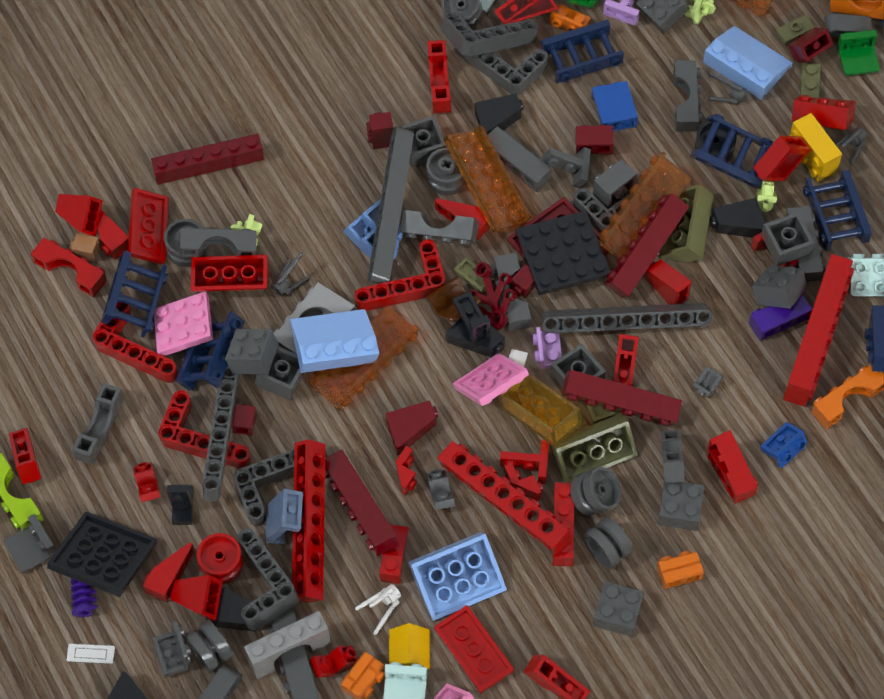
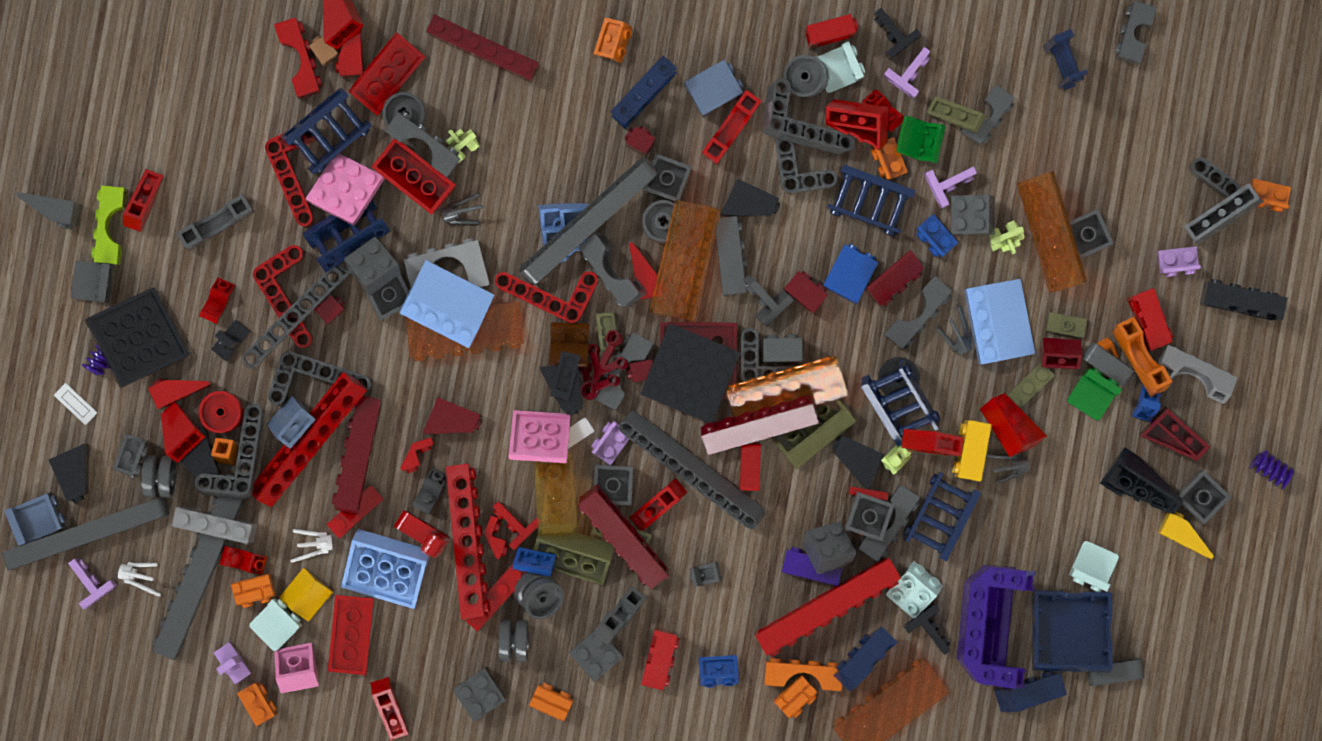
camera: 35 degrees right, 25 degrees up
none -> orange brick [211,438,239,466]
none -> red beam [394,510,451,558]
none -> blue bracket [513,547,556,577]
none -> orange bracket [594,18,632,63]
none -> dark blue fence [611,55,677,129]
none -> sand blue panel [684,60,744,117]
none -> orange brick [773,674,818,719]
none -> dark red slope [864,250,924,306]
none -> blue bracket [915,214,958,258]

